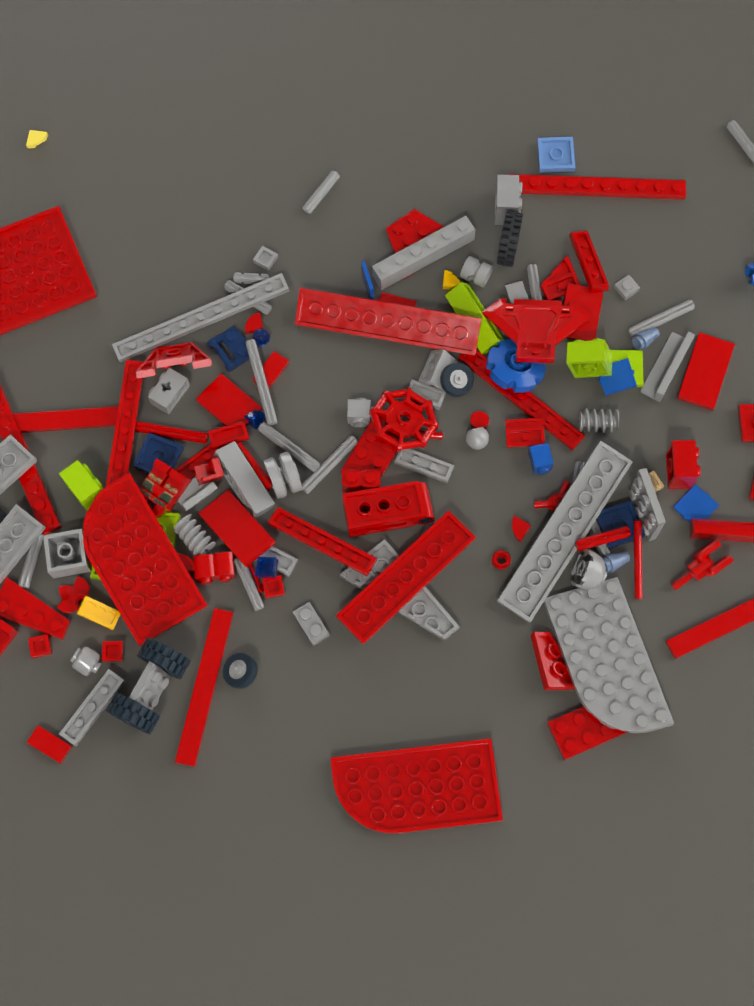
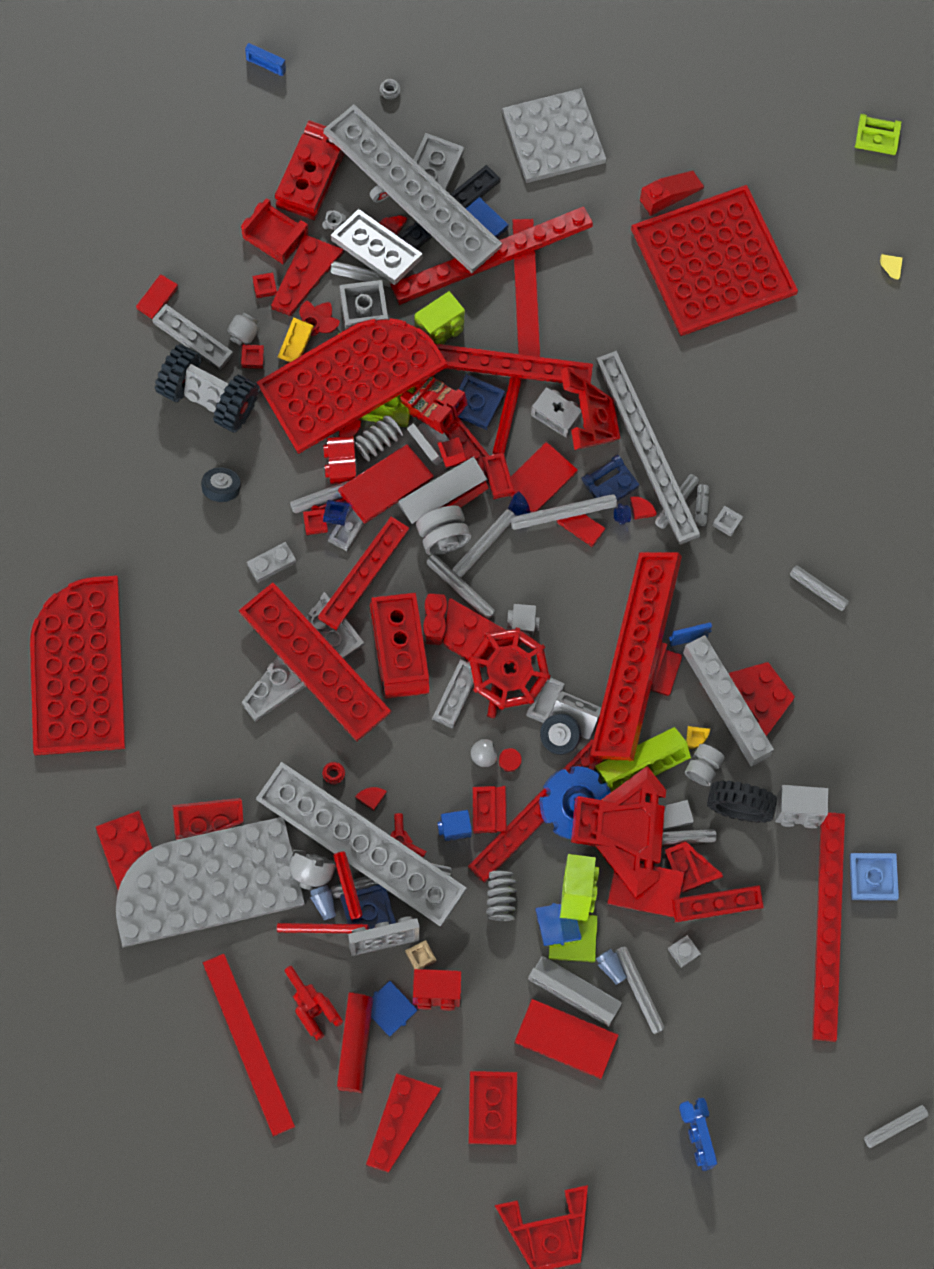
camera: 85 degrees right, 0 degrees up
red tile [175,608,234,767] -> none

